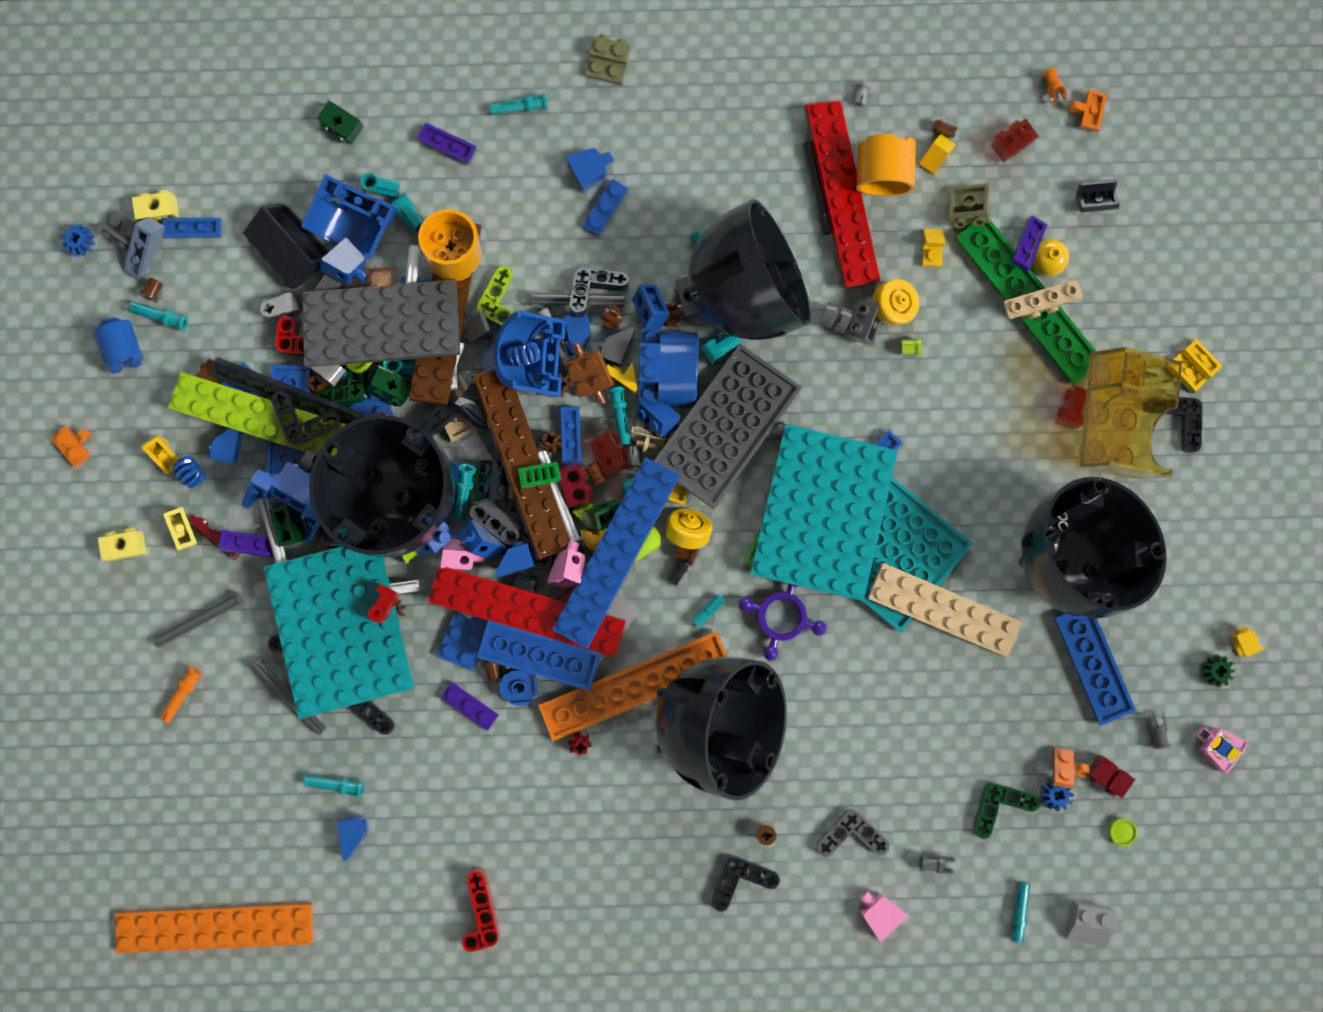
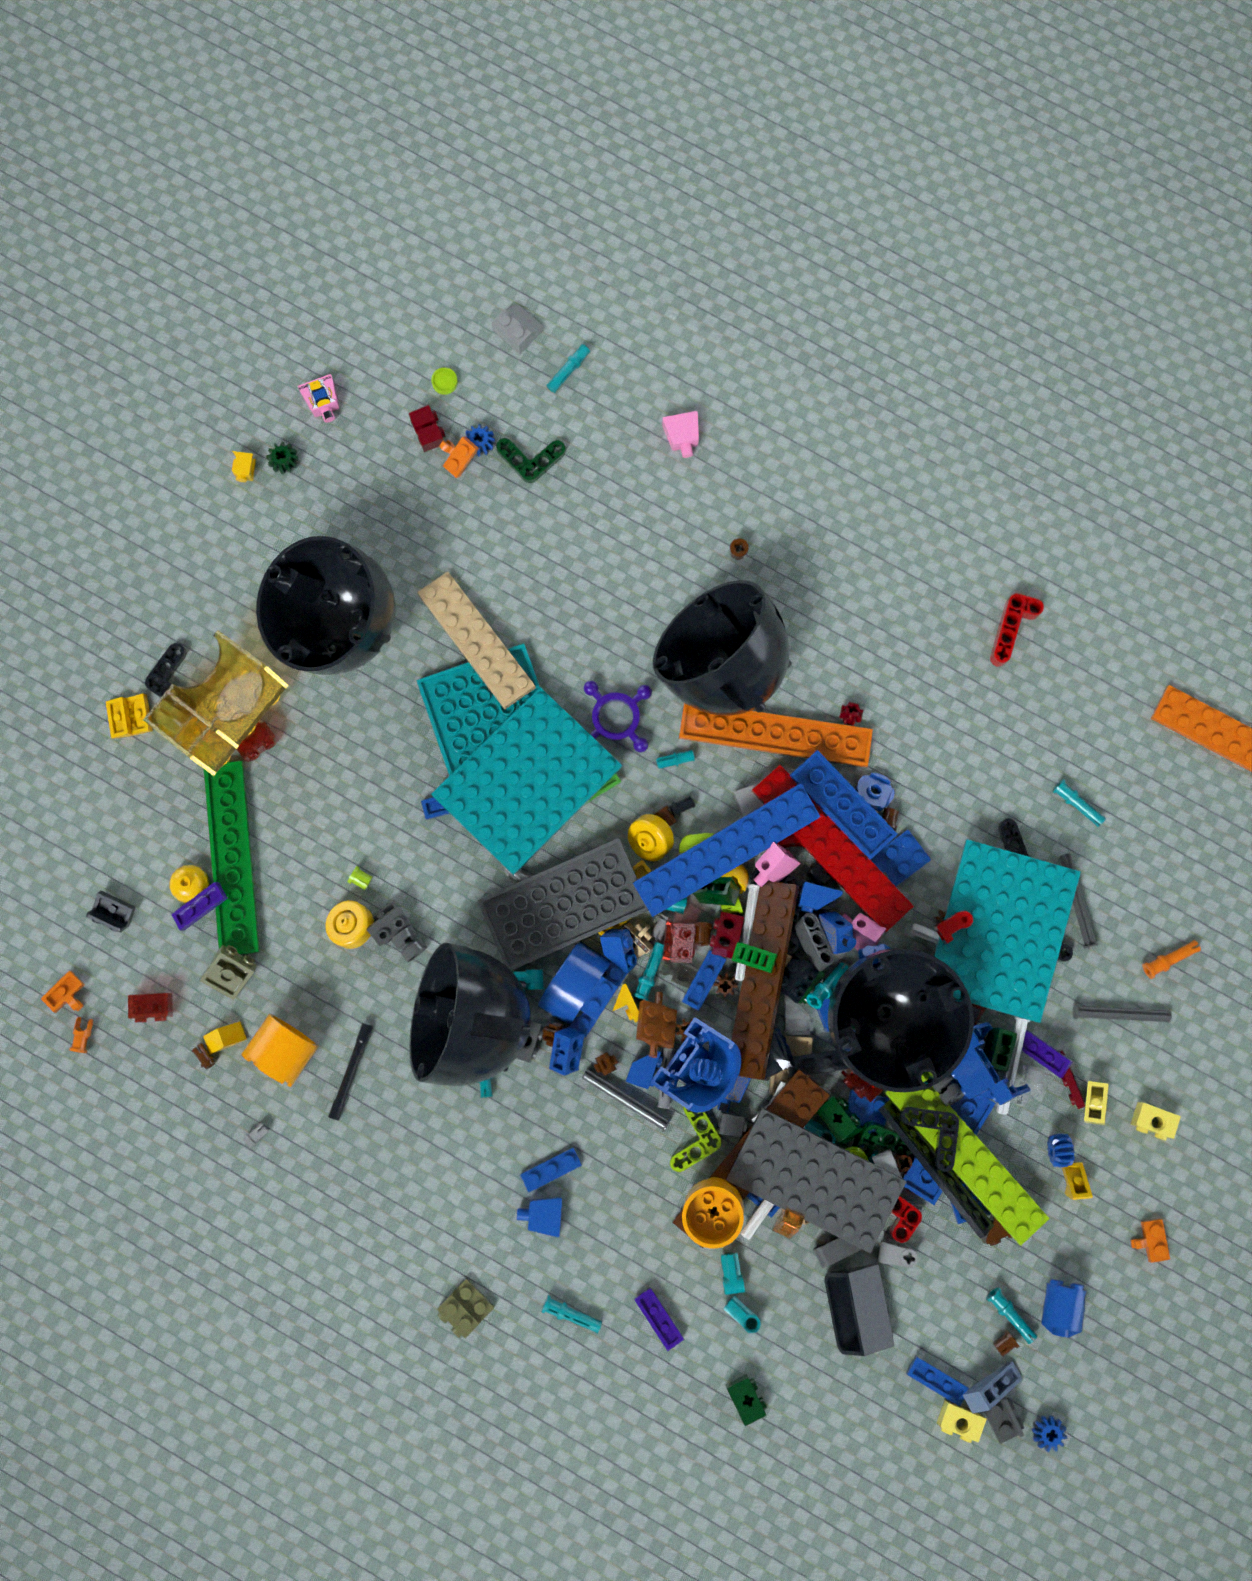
camera: 150 degrees left, 5 degrees down
blue slope [208,428,243,465] -> none
blue piece [301,174,398,260] -> none
blue torso [320,237,369,284] -> none
blue slope [337,815,369,861] -> none
dark purple plate [440,681,499,731] -> none
black beam [569,268,629,318] -> none
dark grey slope [598,327,635,367] -> none
black beam [712,856,780,912] -> none
red plate [804,100,881,289] -> none
dark grey beam [816,809,890,857] -> none
dark grey piece [919,854,956,874] -> none
yellow slope [922,229,945,267] -> none
tan bracket [1004,280,1083,319] -> none
blue plate [1054,613,1136,726] -> none
dark grey piece [1148,713,1171,749] -> none

